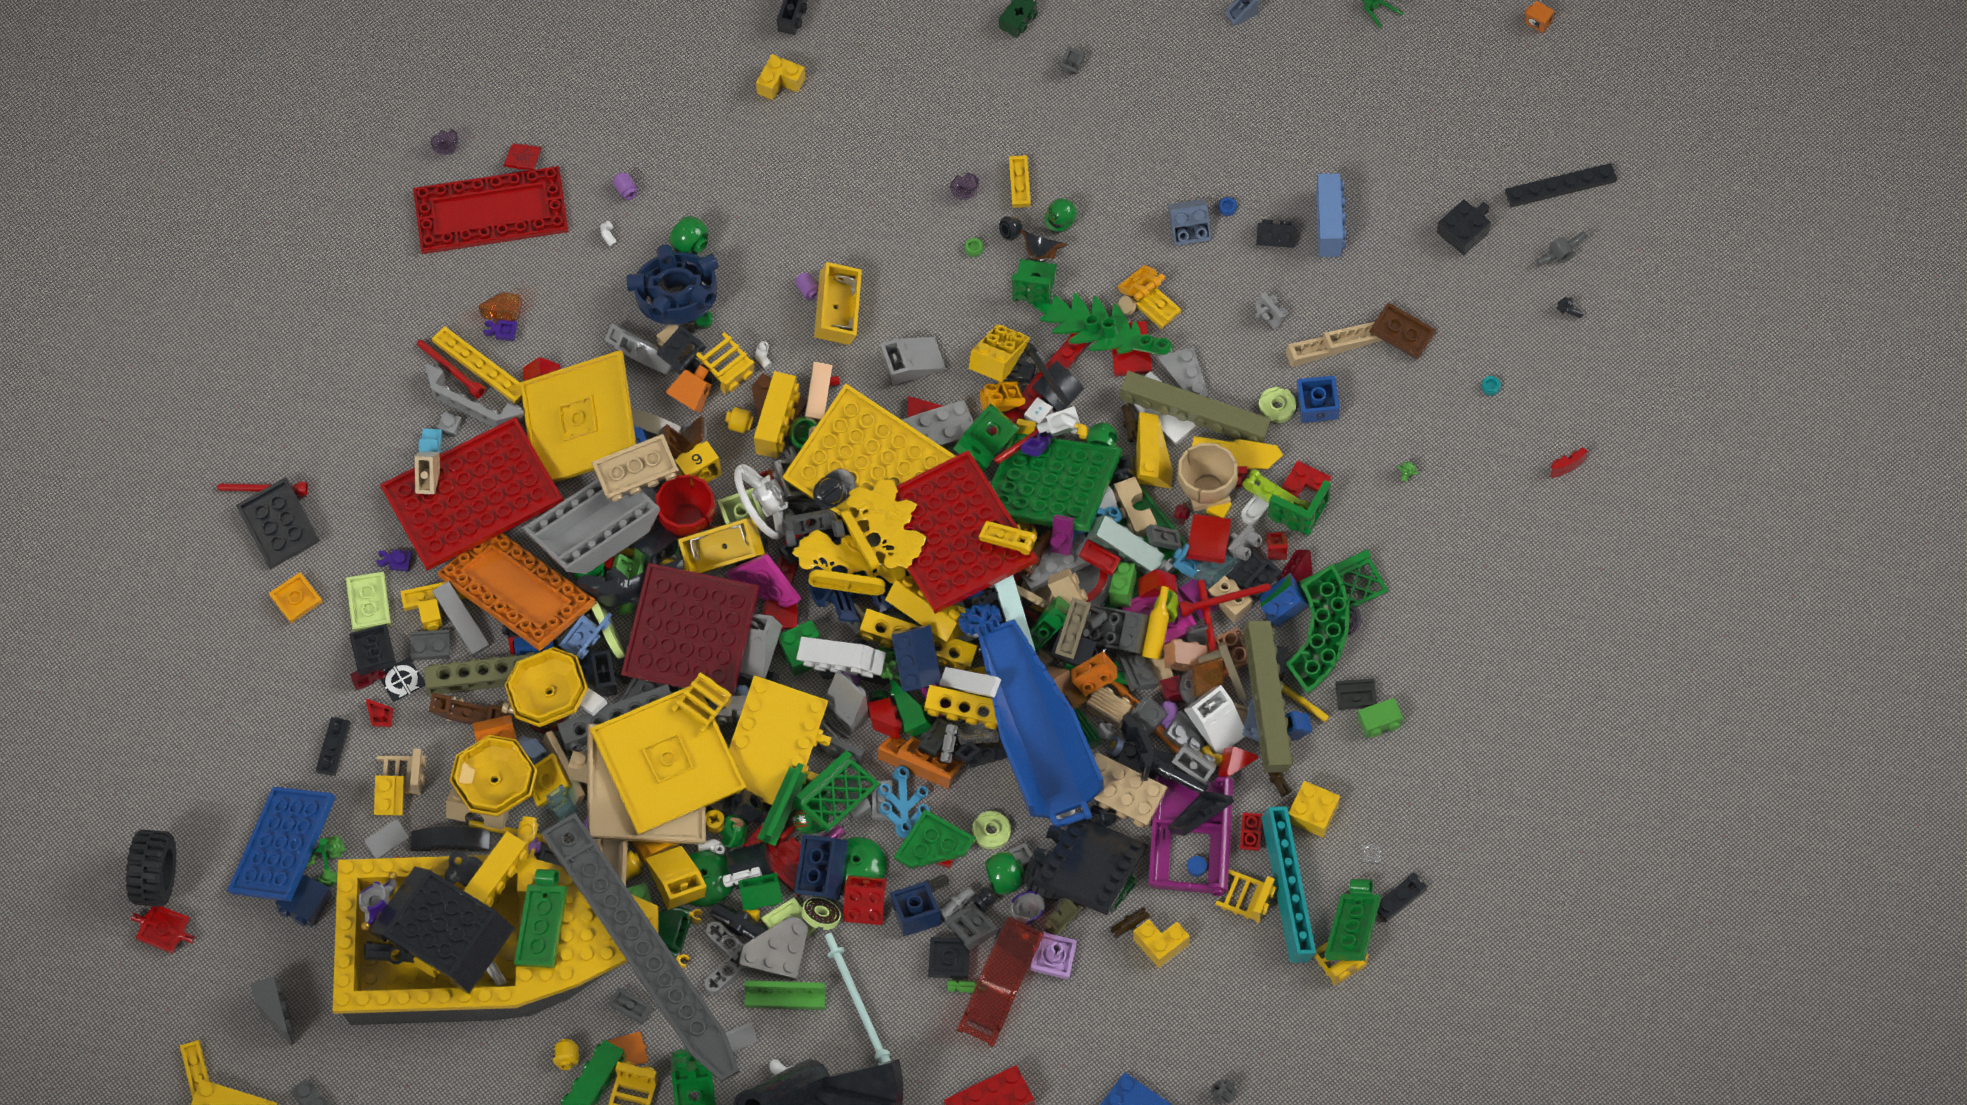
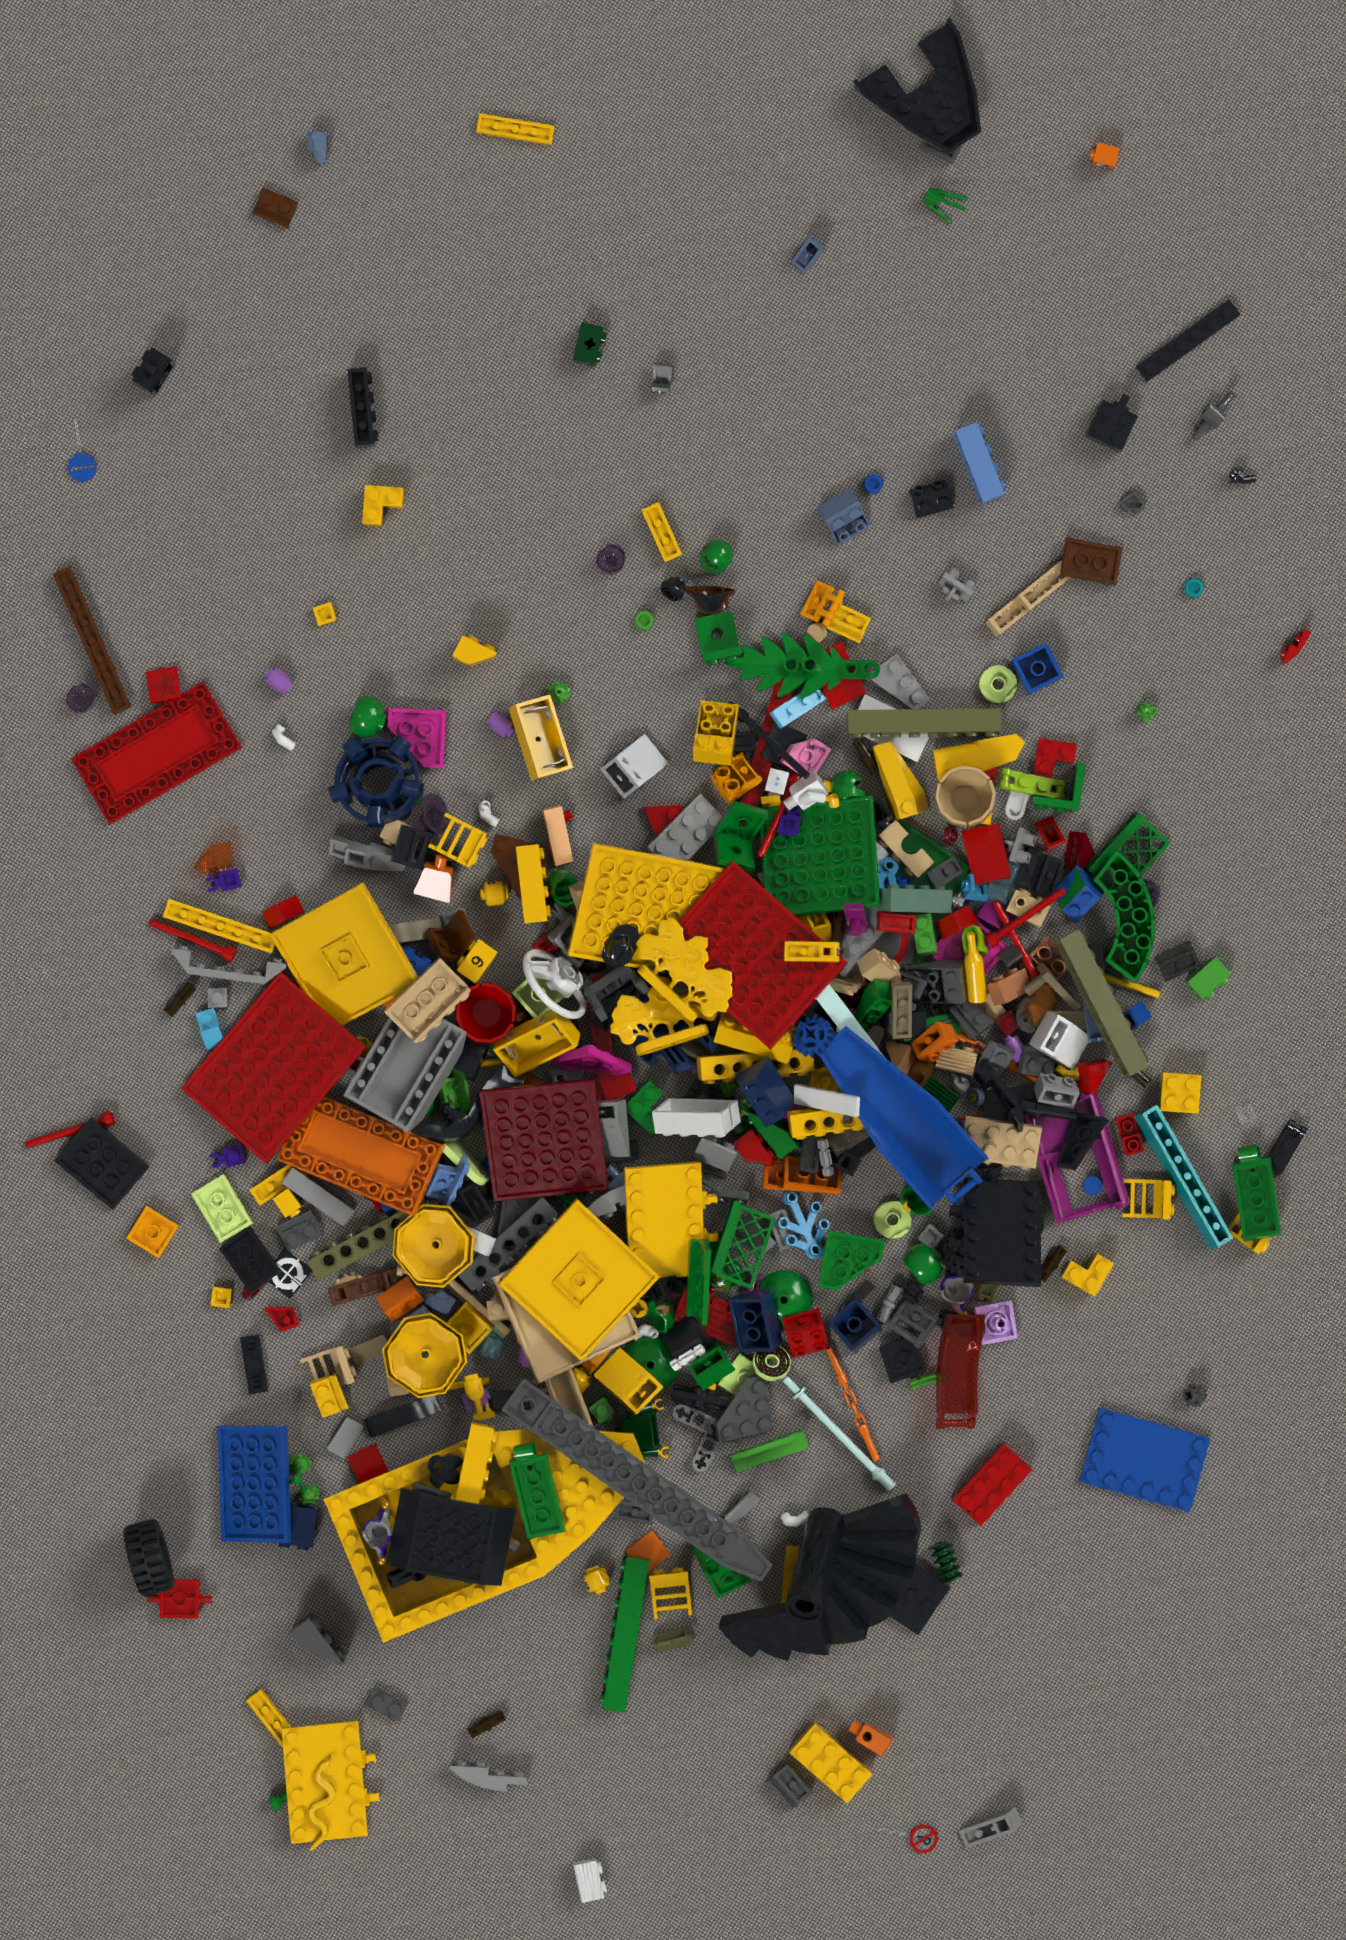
camera: 20 degrees left, 25 degrees up
tan slope [414,451,440,494] -> none
yellow plate [671,672,732,733] -> none
none -> reddish brown plate [53,566,132,715]
none -> dark brown axle [163,982,196,1017]
none -> yellow tile [210,1286,232,1308]
none -> yellow tile [313,602,337,626]
none -> dark tan slope [349,1333,388,1366]
none -> dark pink plate [387,708,446,768]
none -> clear purple piece [419,794,449,835]
none -> yellow slope [452,634,498,667]
none -> bright green plant [548,681,570,704]
none -> medium azure tile [770,689,826,729]
none -> bright pink plate [780,738,831,775]
none -> orange piece [826,1347,880,1462]
none -> green hair [900,1184,932,1216]
none -> dark grey tile [1120,489,1145,513]

